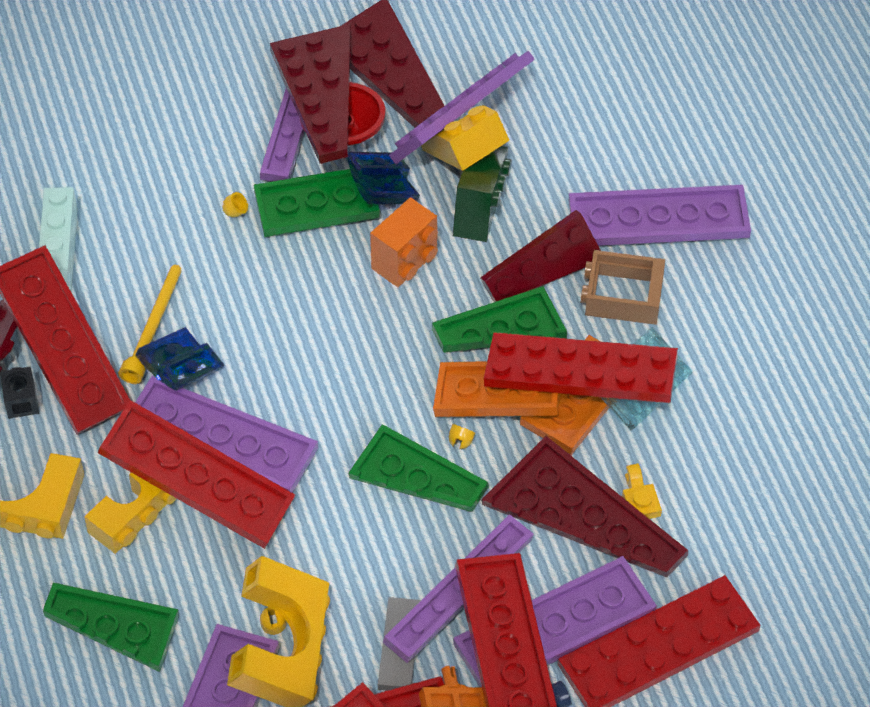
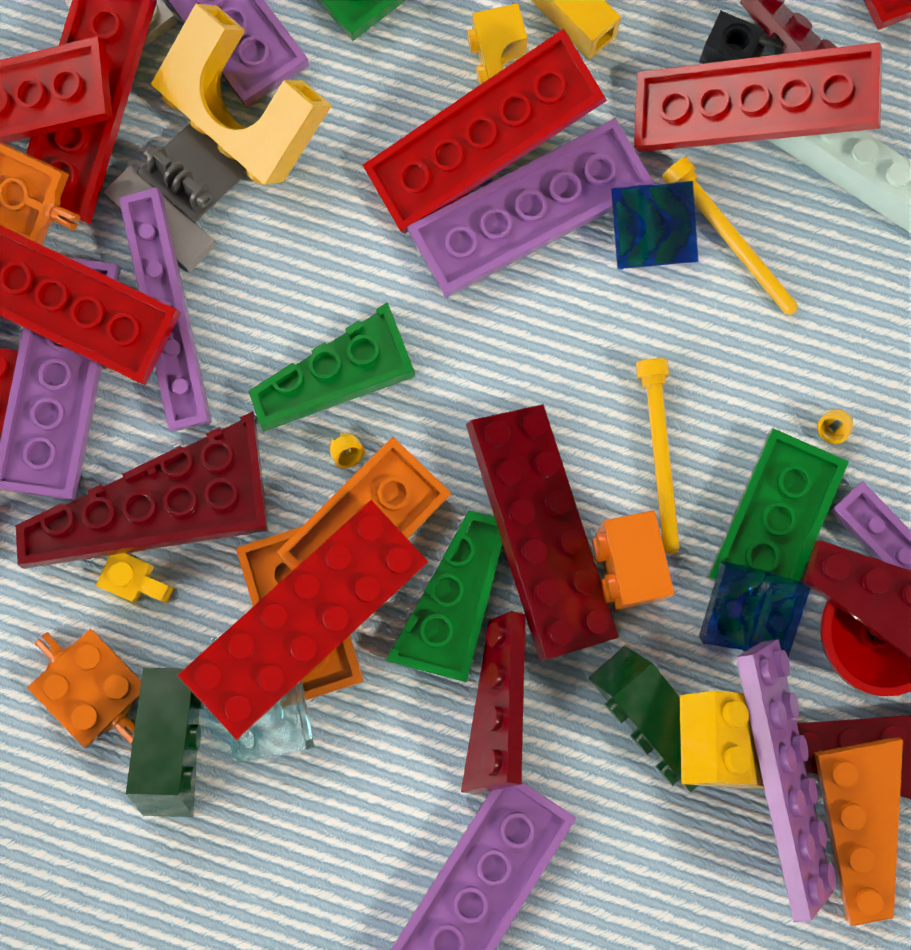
camera: 130 degrees right, 25 degrees up
medium nougat window [580,250,665,325] -> none
none -> orange plate [27,628,141,749]
none -> dark green wedge [125,667,205,817]
none -> dark grey hinge [137,123,246,223]
none -> dark red plate [466,404,619,662]
none -> yellow piece [636,358,680,555]
none -> orange wing [814,737,903,926]

